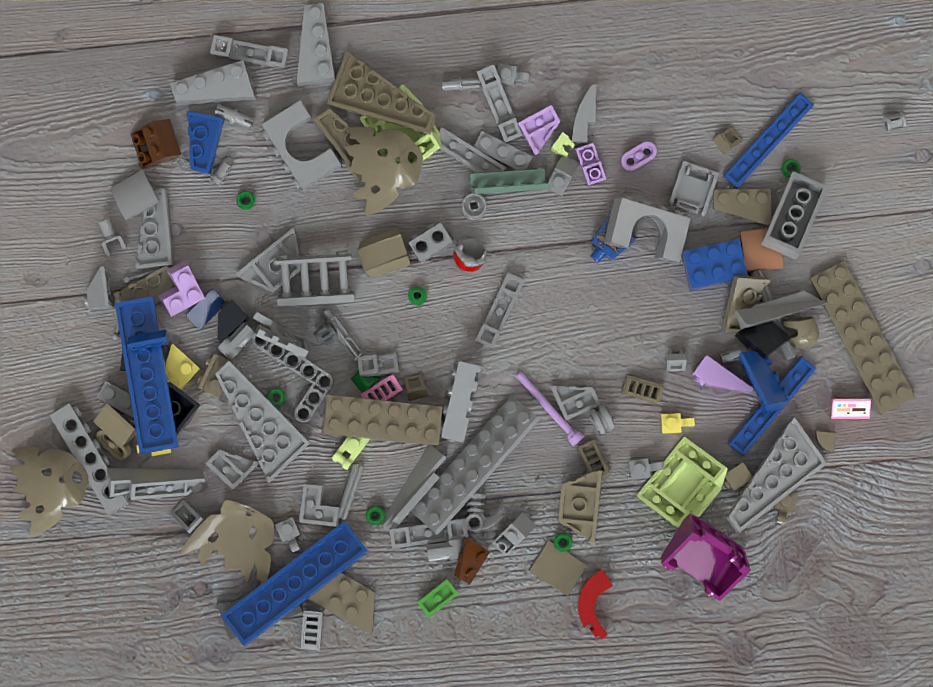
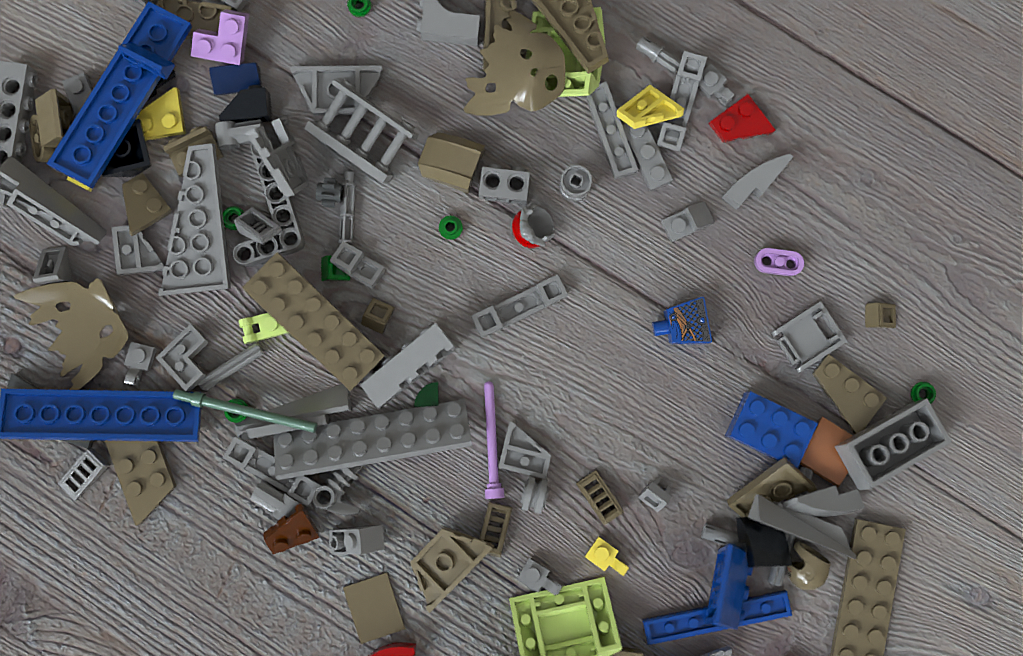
camera: 40 degrees right, 0 degrees up
bright pink slope [360,374,403,401] -> none
bright green plate [417,579,459,618] -> none
sand green fence [469,168,549,194] -> none
lavender wing [518,105,560,155] -> none
yellowish green tile [551,132,574,157] -> none
green plate [553,533,573,552] -> none
lavender slope [575,142,606,185] -> none
light grey arch [604,195,691,263] -> none
lavender slope [692,355,753,393] -> none
blue tile [723,92,814,189] -> none
none -> dark tan wing [122,173,171,236]
none -> sand green bar [173,389,317,433]
none -> light grey slope [233,207,282,244]
none -> dark green tile [414,382,439,407]
none -> light yellow wing [617,85,684,129]
none -> red wing [709,94,775,142]
none -> light grey slope [783,486,865,517]

